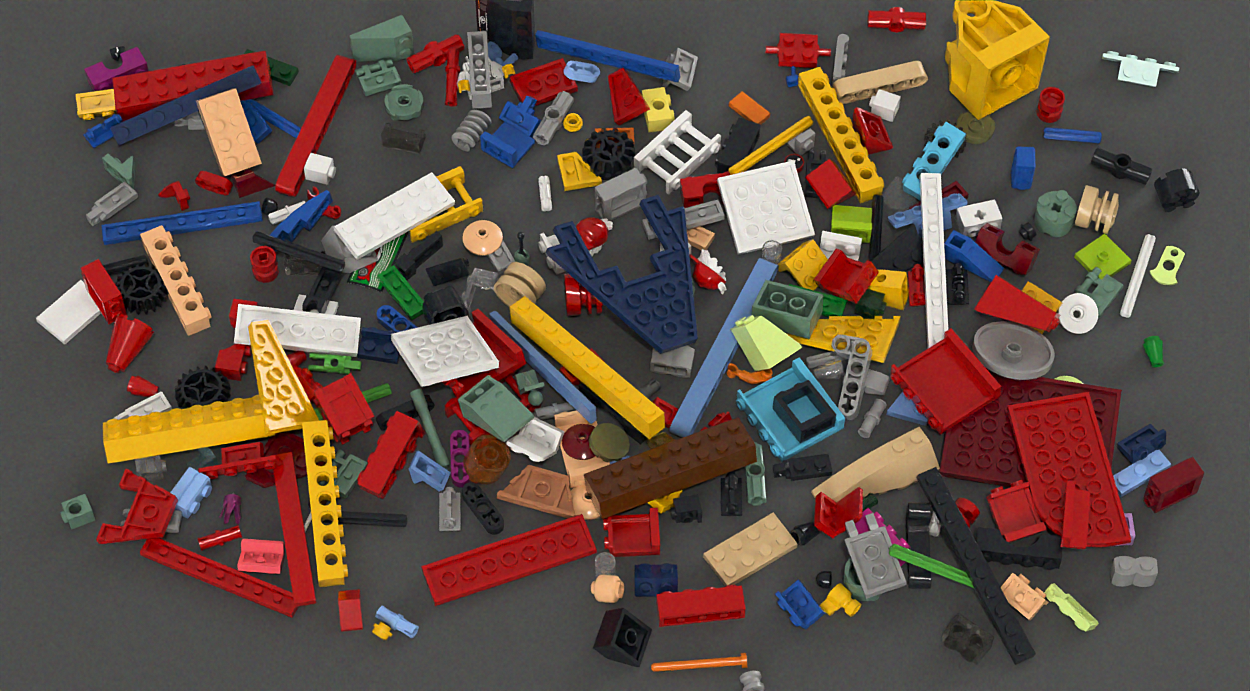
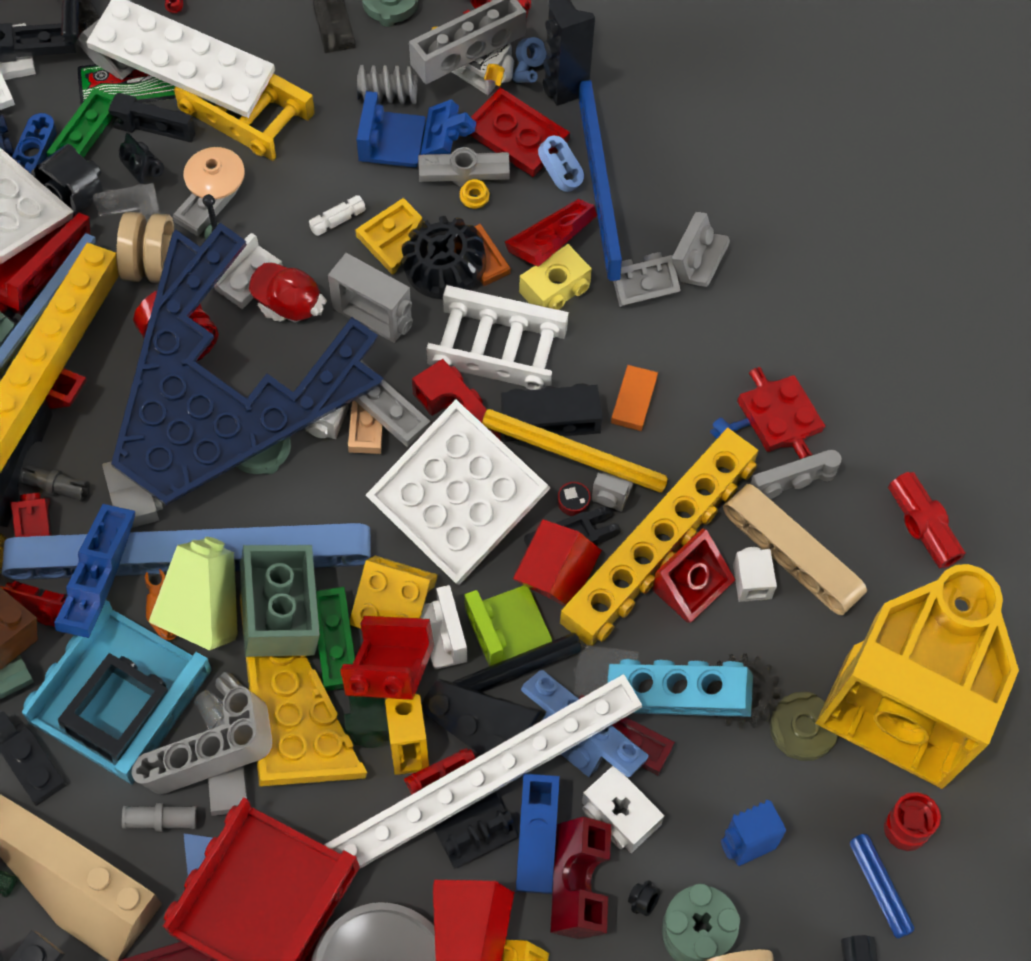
camera: 60 degrees right, 5 degrees up
red hair [689,249,727,294] -> none
clear wheel [761,240,782,264] -> none
none -> blue slope [54,504,135,638]
none -> light grey bracket [672,212,730,287]

